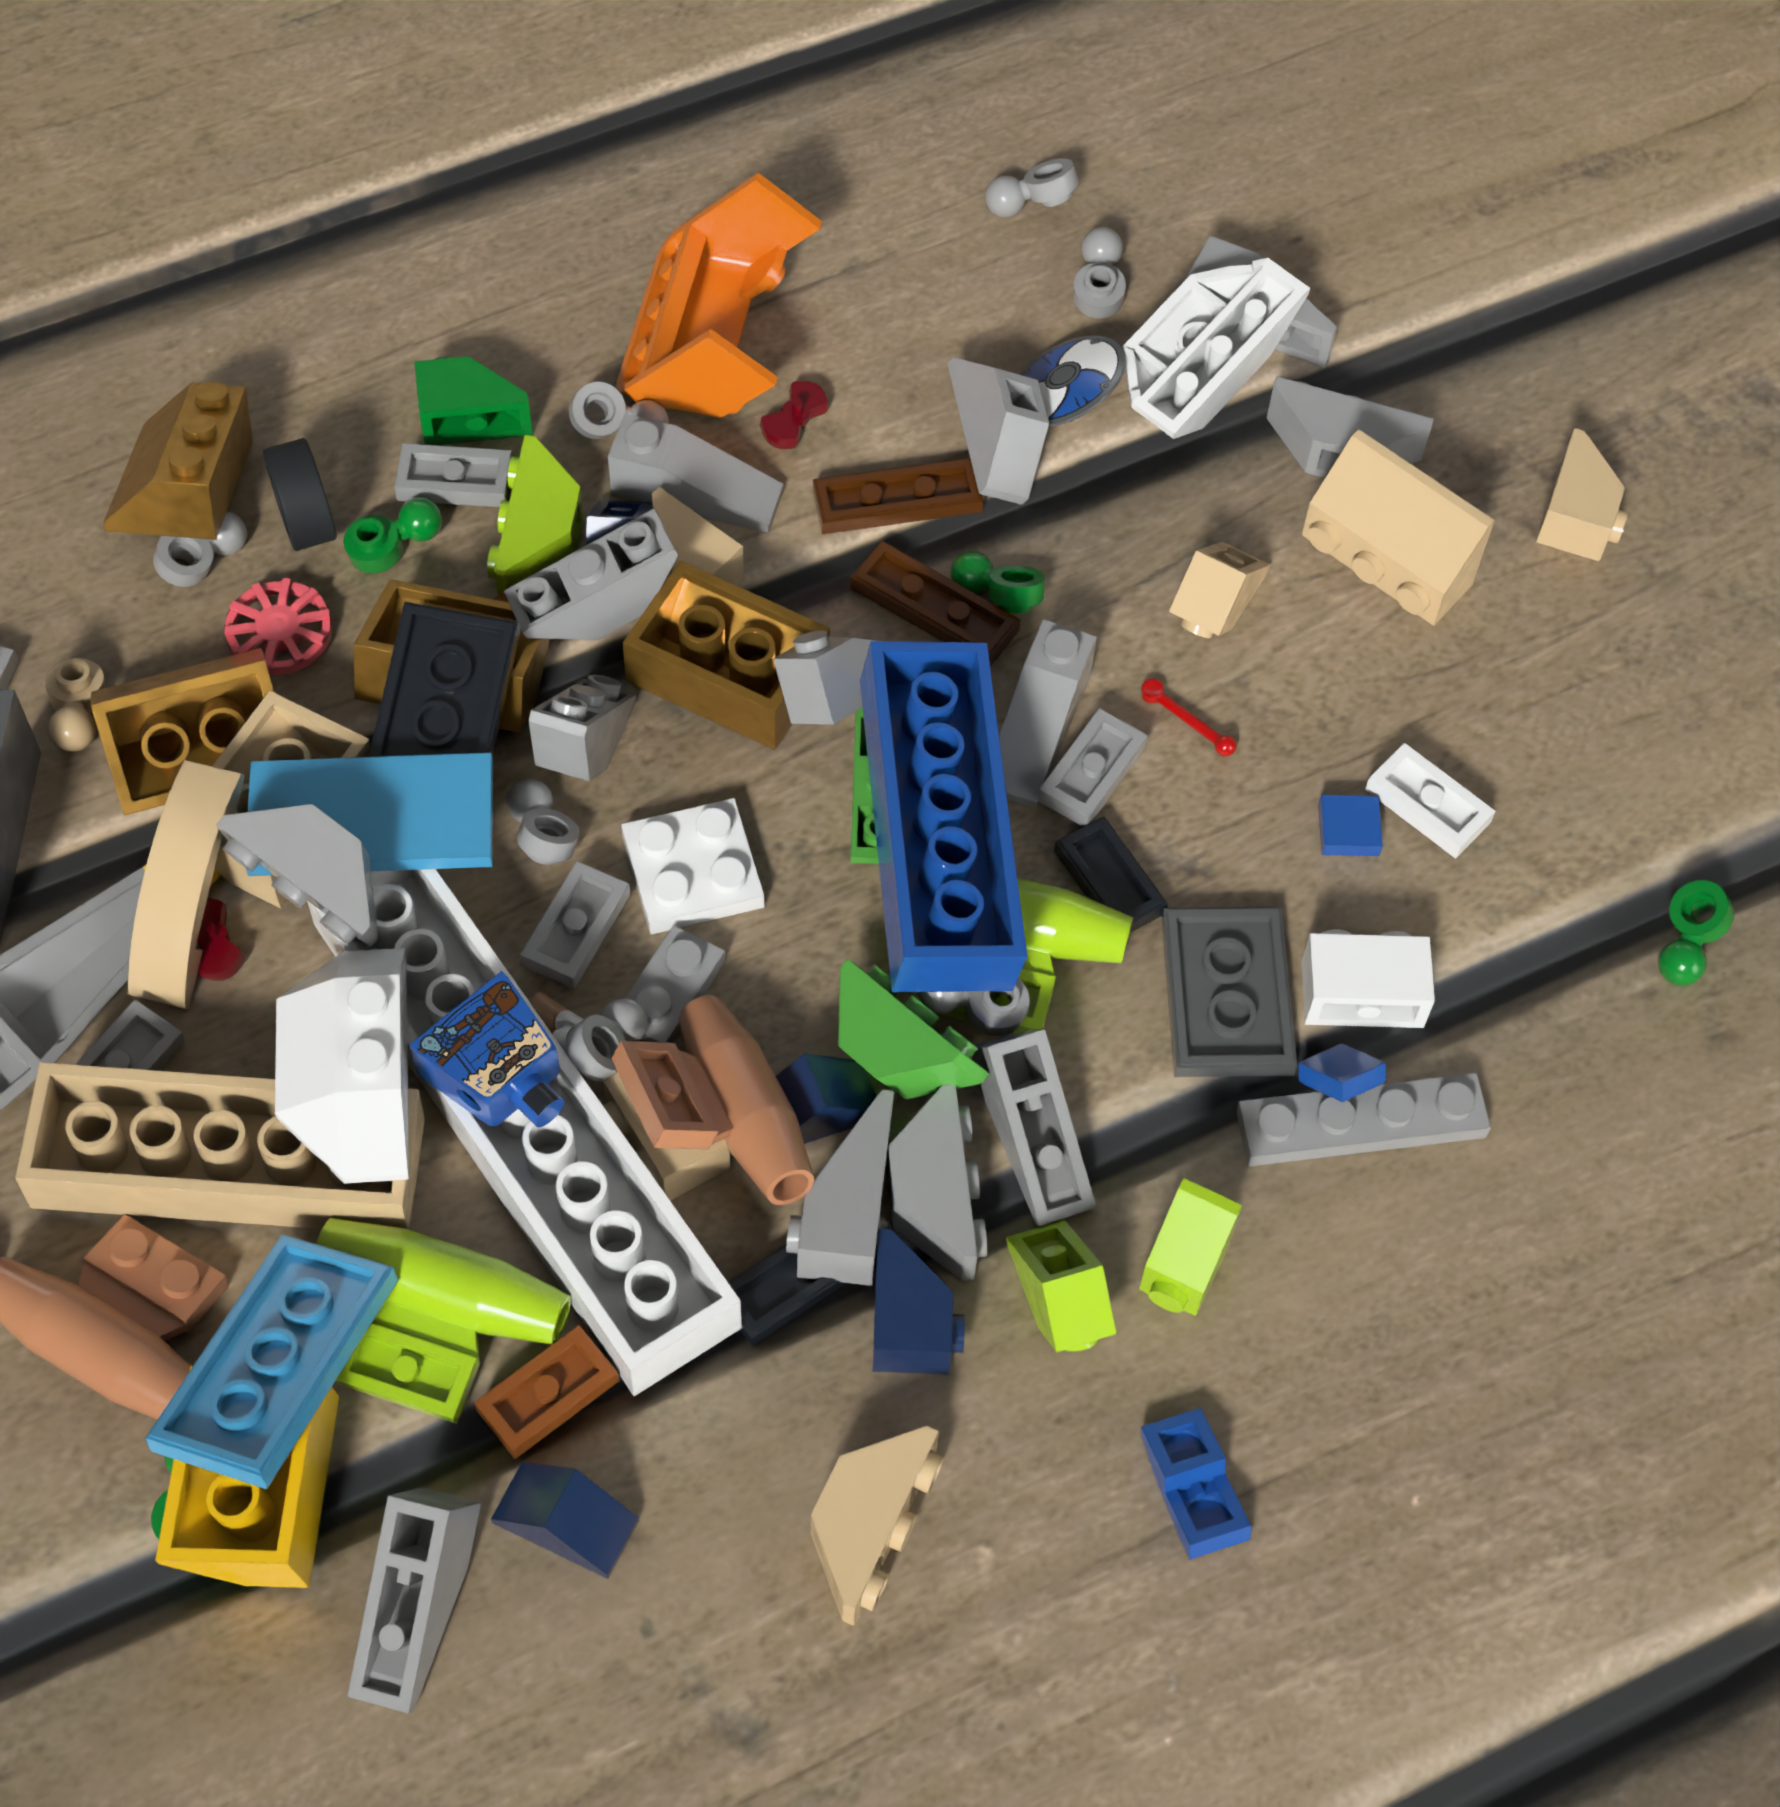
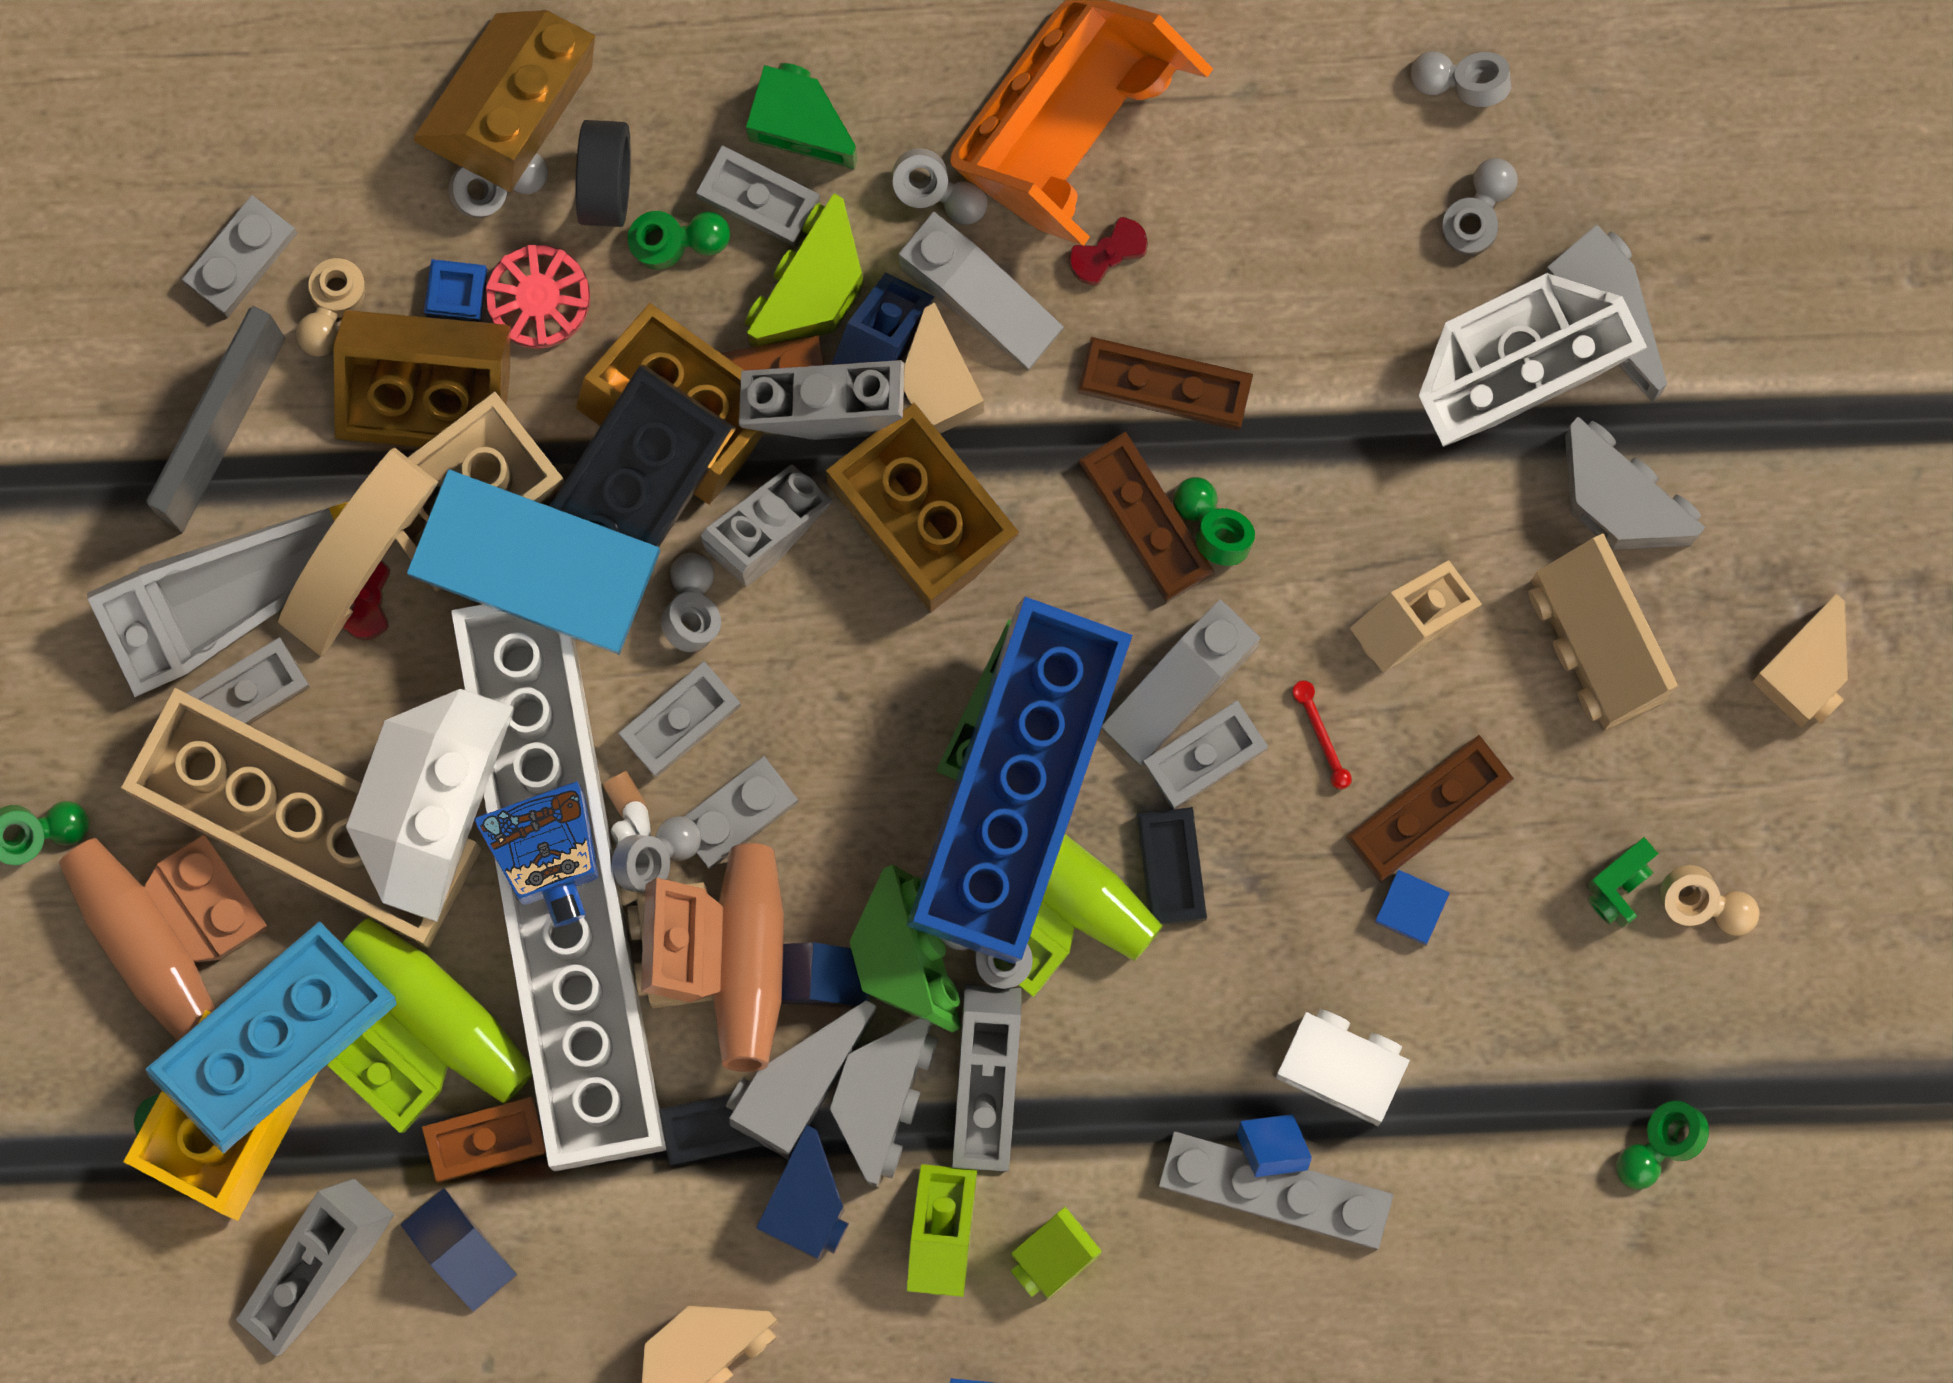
camera: 30 degrees right, 20 degrees up
light grey slope [216,804,378,948] -> none
white plate [621,798,765,935] -> none
light grey slope [773,631,883,725] -> none
light grey slope [947,357,1049,505] -> none
shield [1019,336,1126,428] -> none
dark grey tile [1162,907,1297,1077] -> none
white plate [1365,743,1496,859] -> none
none -> blue tile [424,259,488,322]
none -> reddish brown tile [1346,735,1514,883]
none -> green bracket [1586,837,1659,928]
none -> tan plate [1660,865,1760,936]

